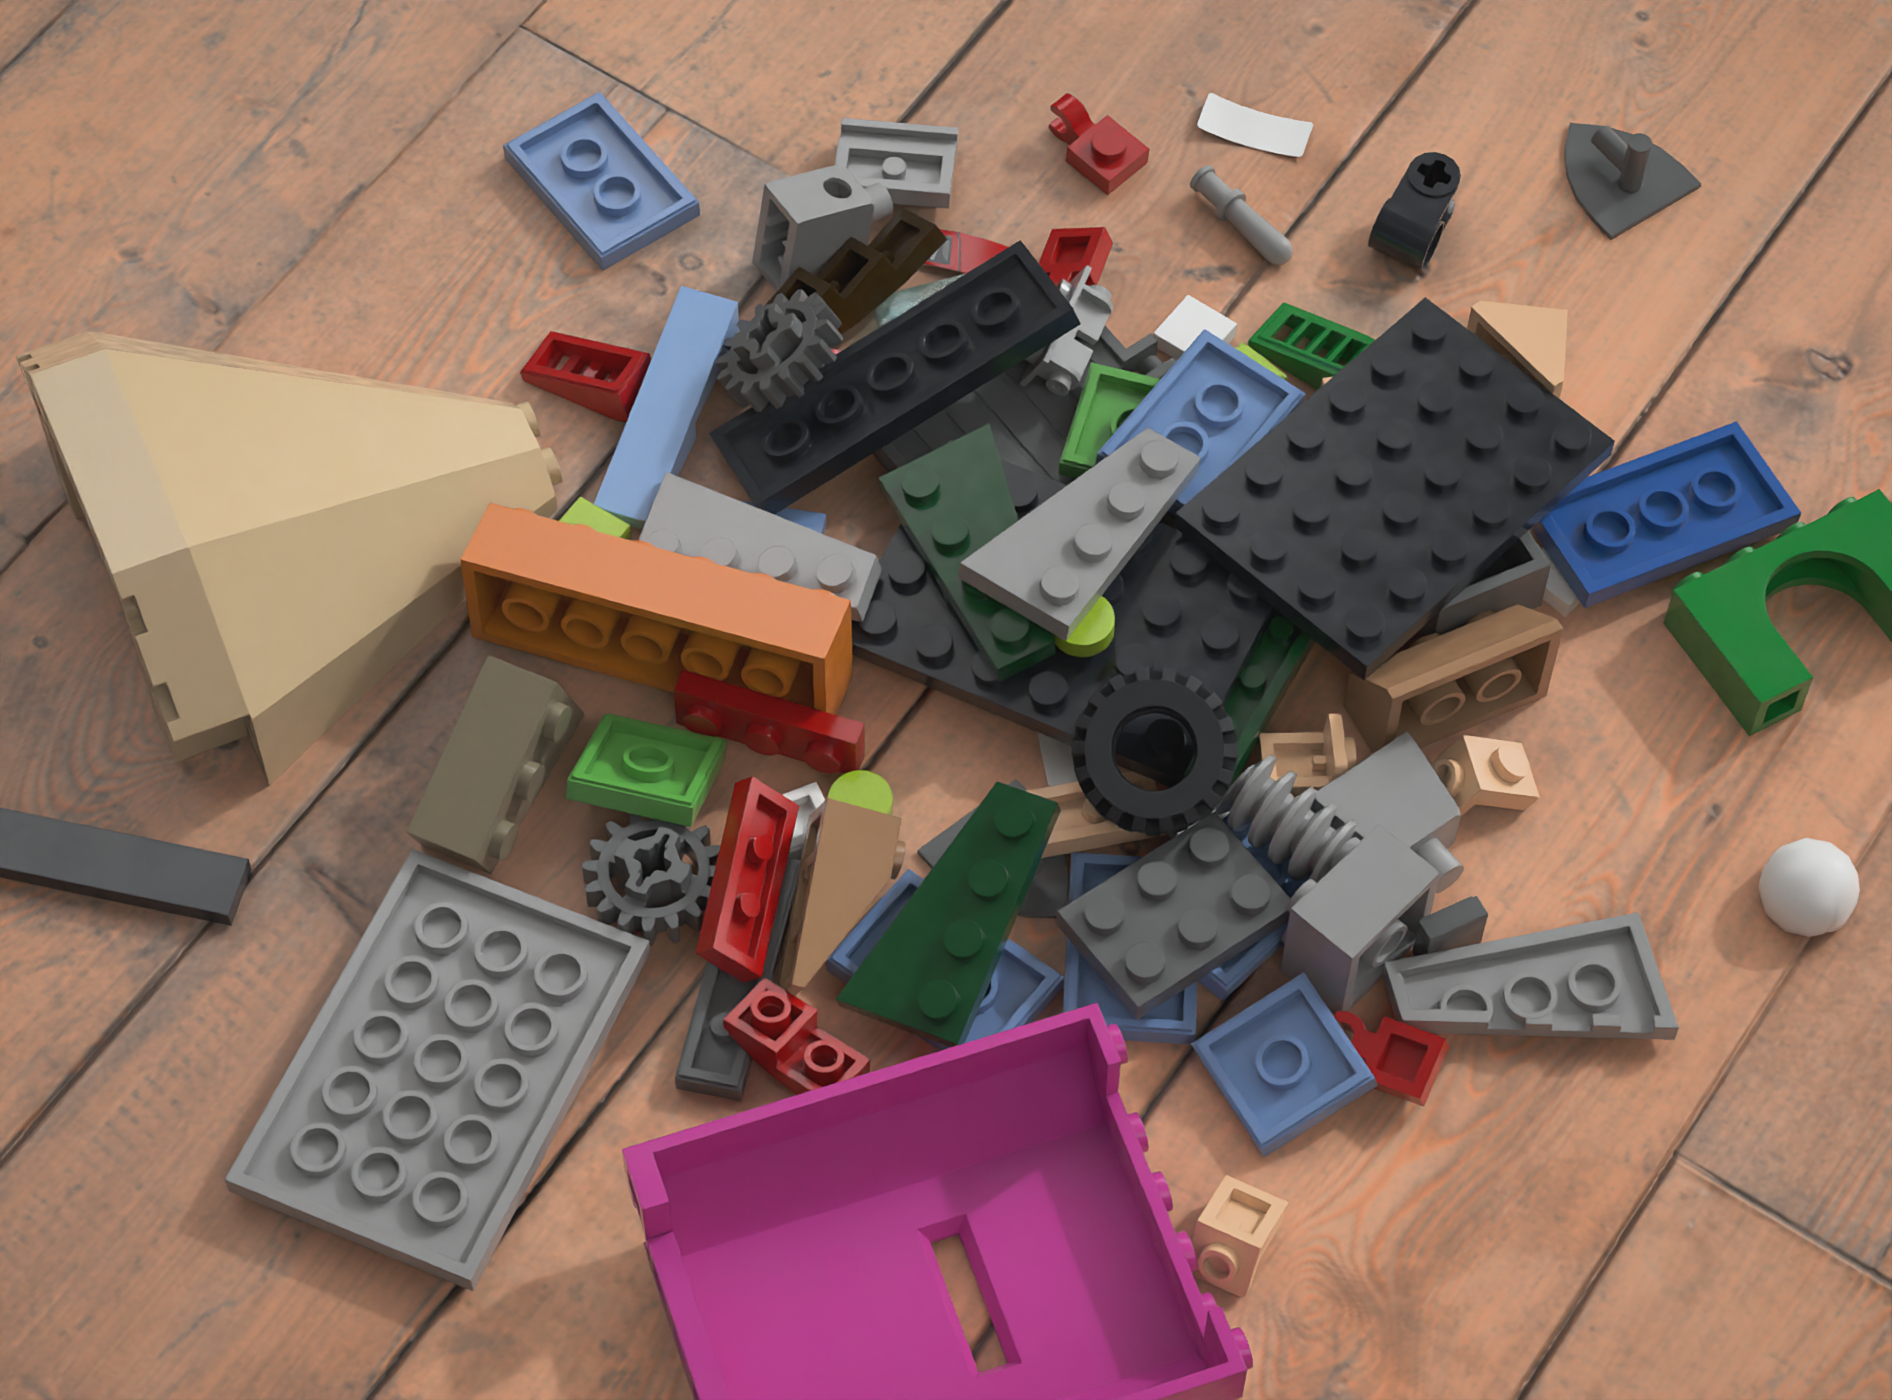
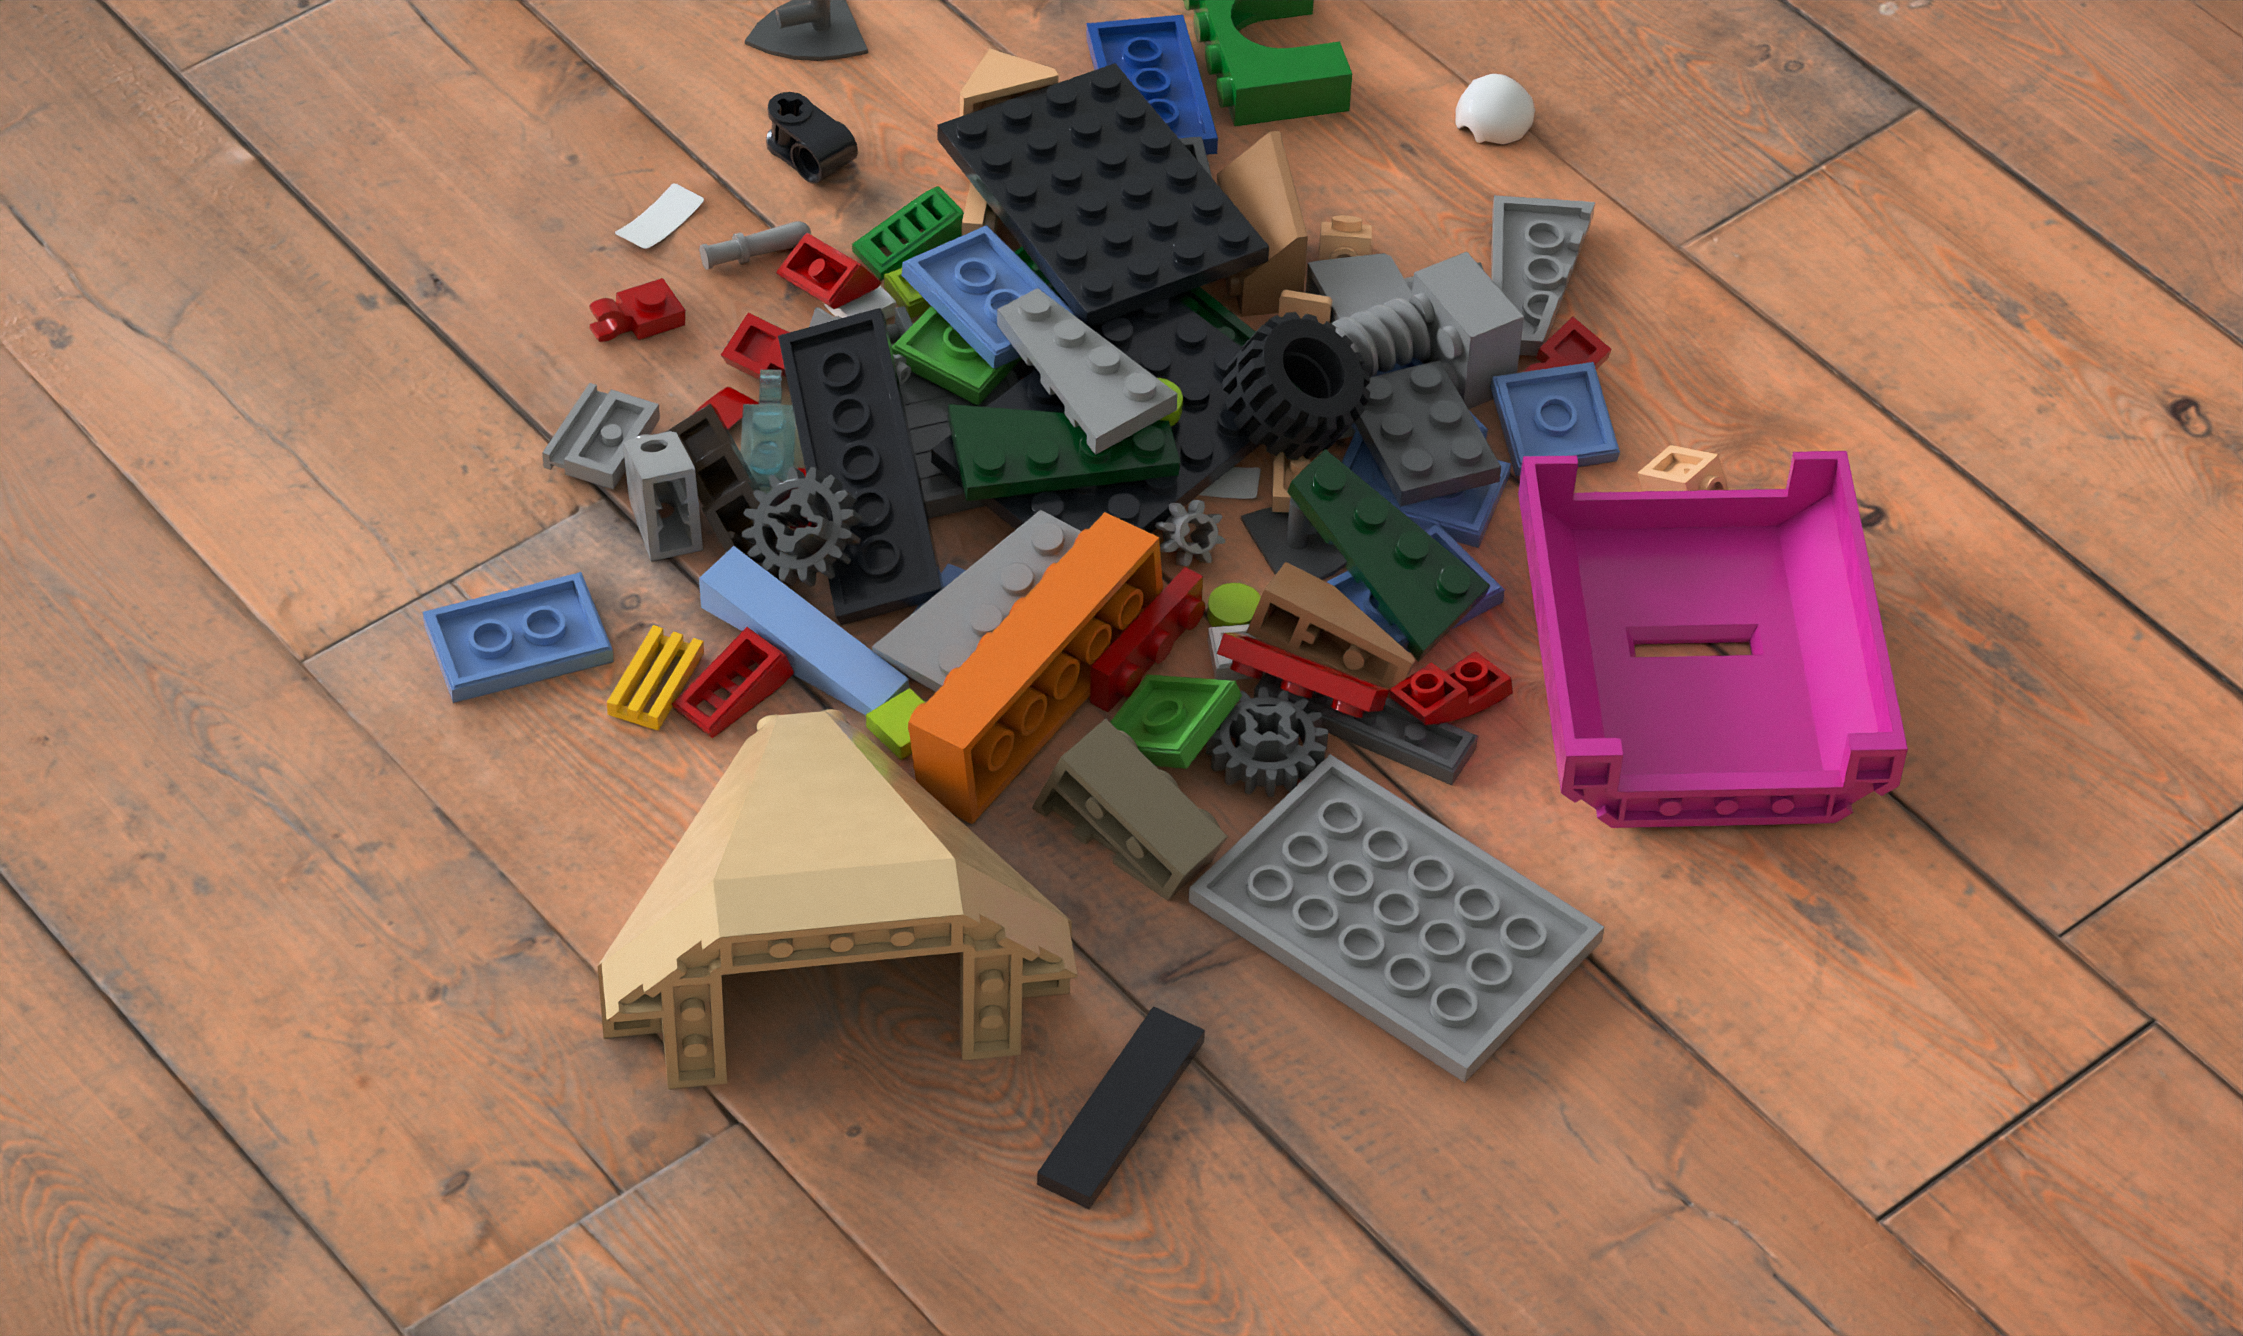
camera: 75 degrees left, 10 degrees down
none -> yellow tile [607,625,704,731]
none -> red slope [776,233,882,309]
none -> light grey gear [1155,500,1226,566]

